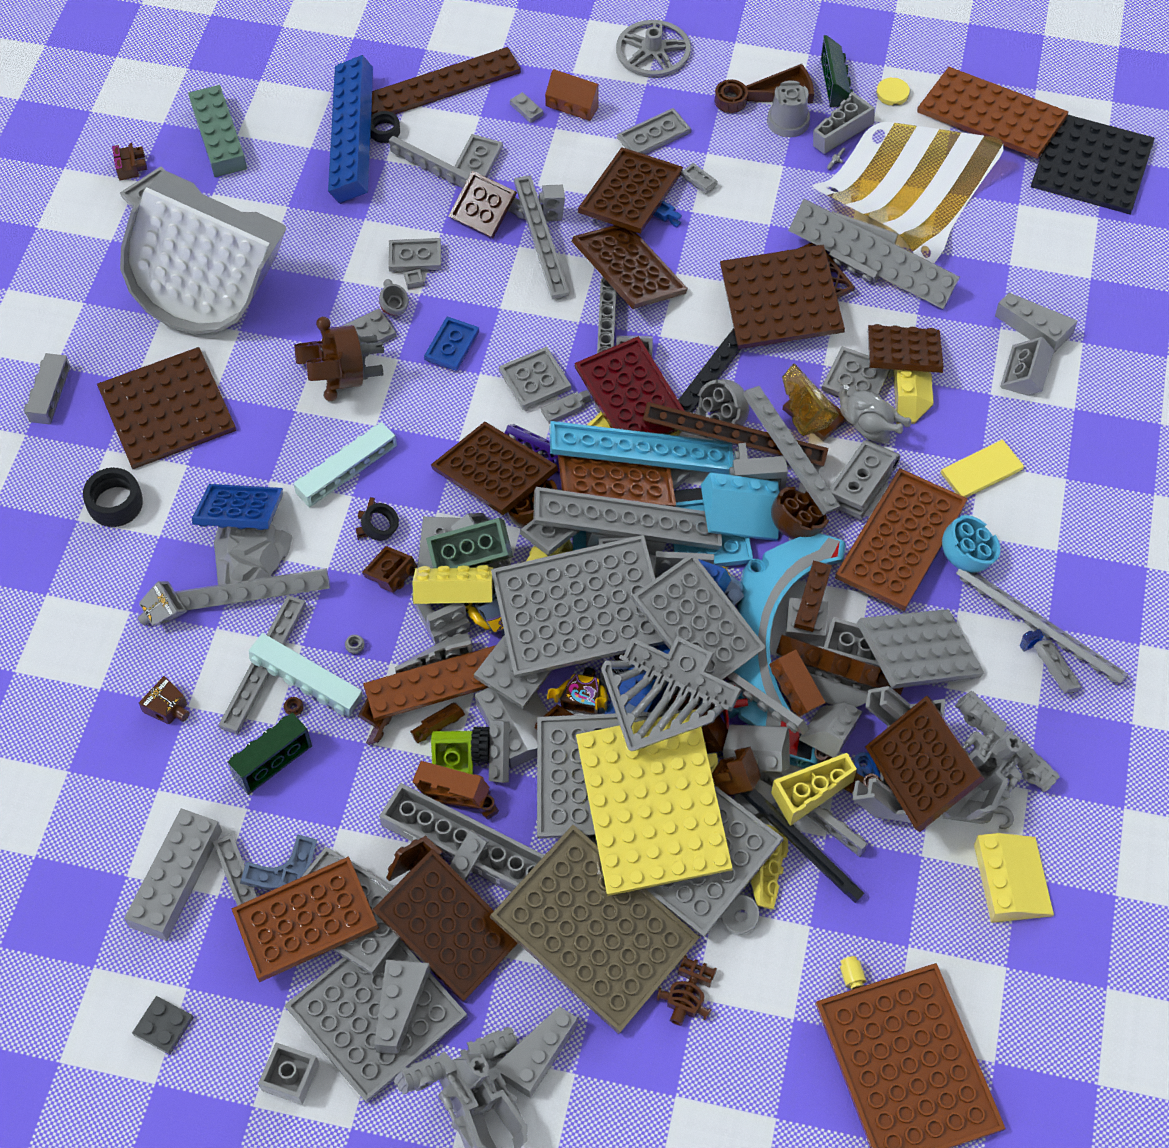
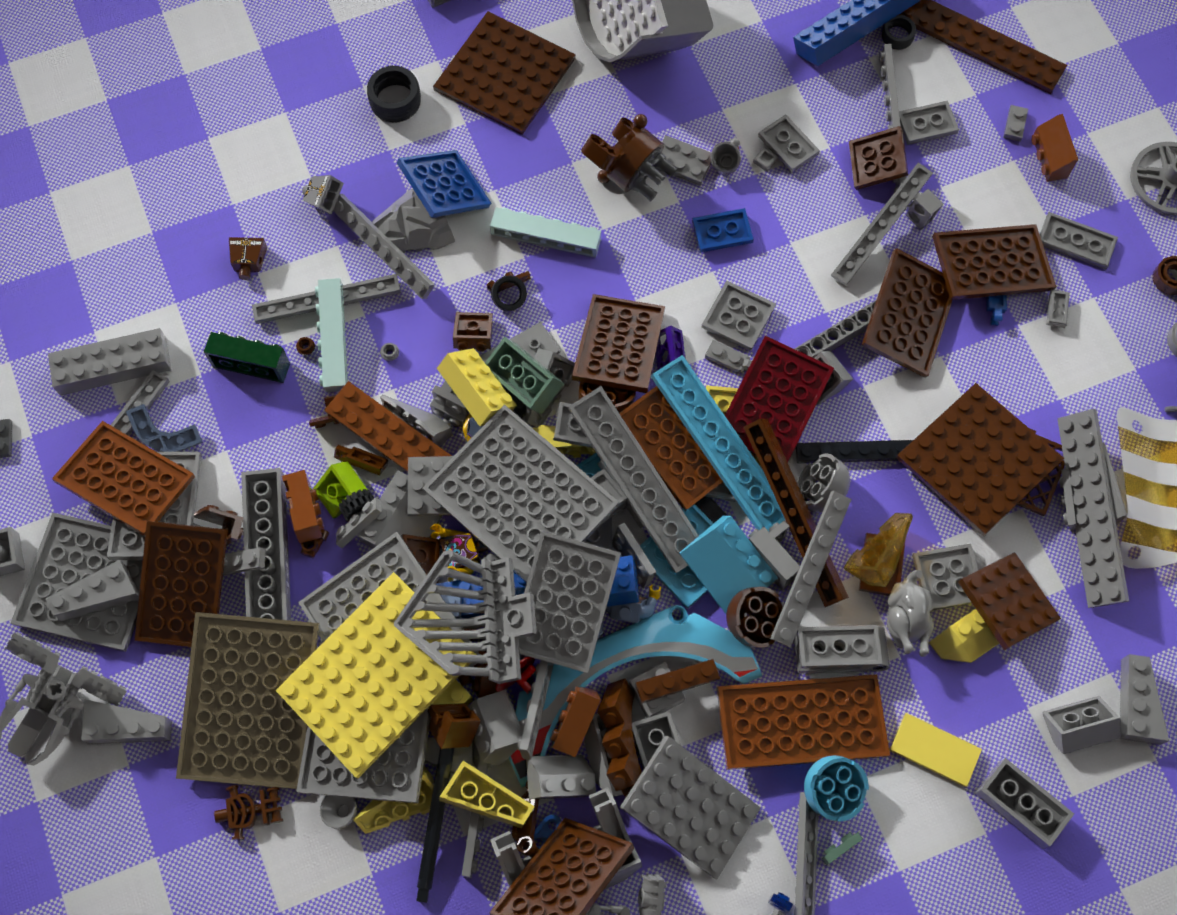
camera: 55 degrees right, 10 degrees up
none -> sand green plate [821,832,863,866]
none -> light grey brick [975,758,1074,849]

